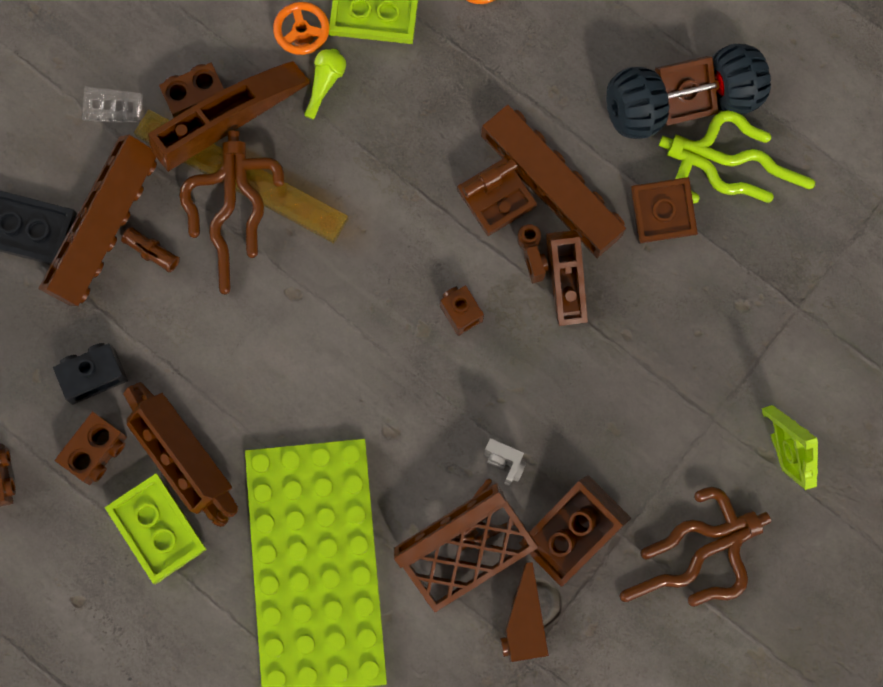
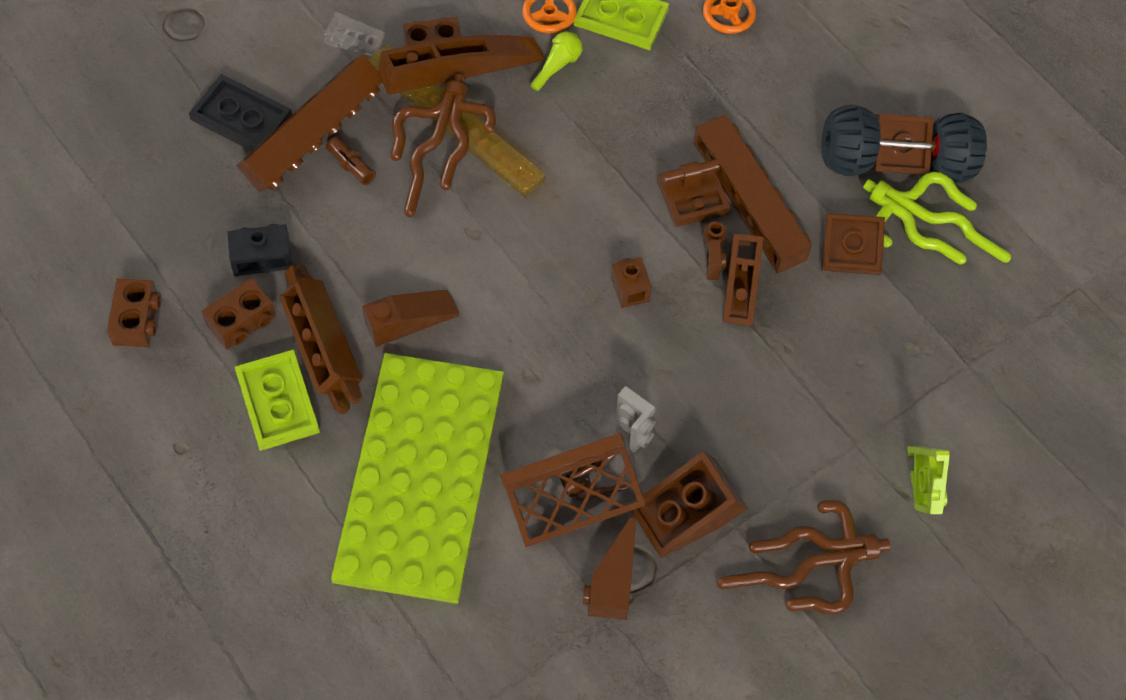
camera: 15 degrees right, 15 degrees down
none -> reddish brown slope [362,290,459,347]

